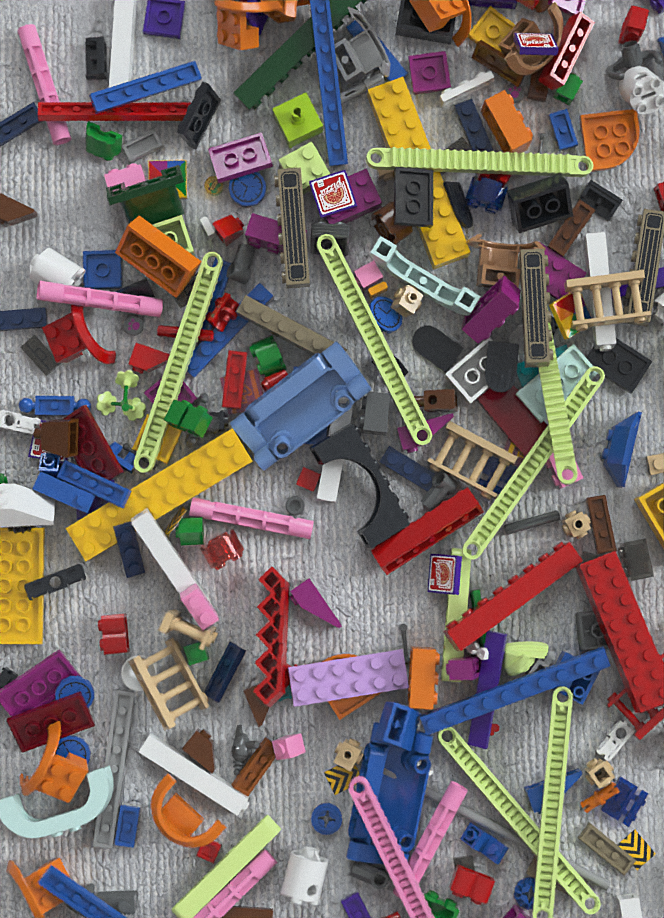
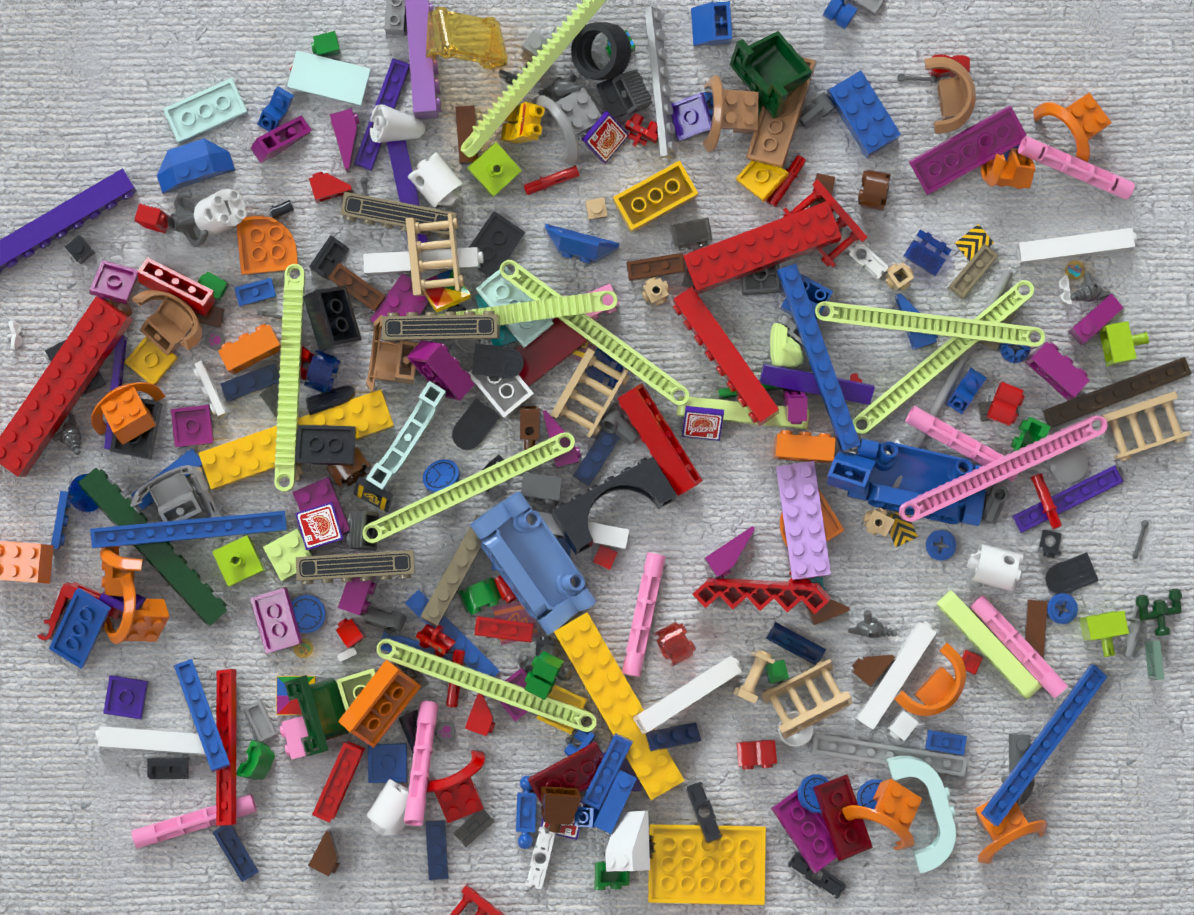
camera: 90 degrees left, 0 degrees up
yellowish green plant [96,370,146,421] -> none
sticker [164,506,187,536] -> none
green brick [175,517,204,546] -> none
black plate [177,81,221,149] -> none
bright pink brick [180,583,219,630] -> none
dark orange plate [231,737,276,796] -> none
bright pink brick [272,733,306,760] -> none
dark grey tile [285,496,305,515] -> none
bright pink brick [354,260,383,291] -> none
light orange tile [368,281,388,299] -> none
tan brick [391,285,423,318] -> none
dark grey hinge [400,624,410,664] -> none
white piece [464,642,488,660] -> none
reddish brown plate [471,40,525,87] -> none
dark grey axle [504,510,560,535] -> none
tile [513,33,559,55] -> none
orange pin [580,782,620,813] -> none
none -> black pin [269,200,294,220]
none -> red fence [312,741,366,823]
none -> black tile [354,477,393,512]
none -> white brick [887,710,919,741]

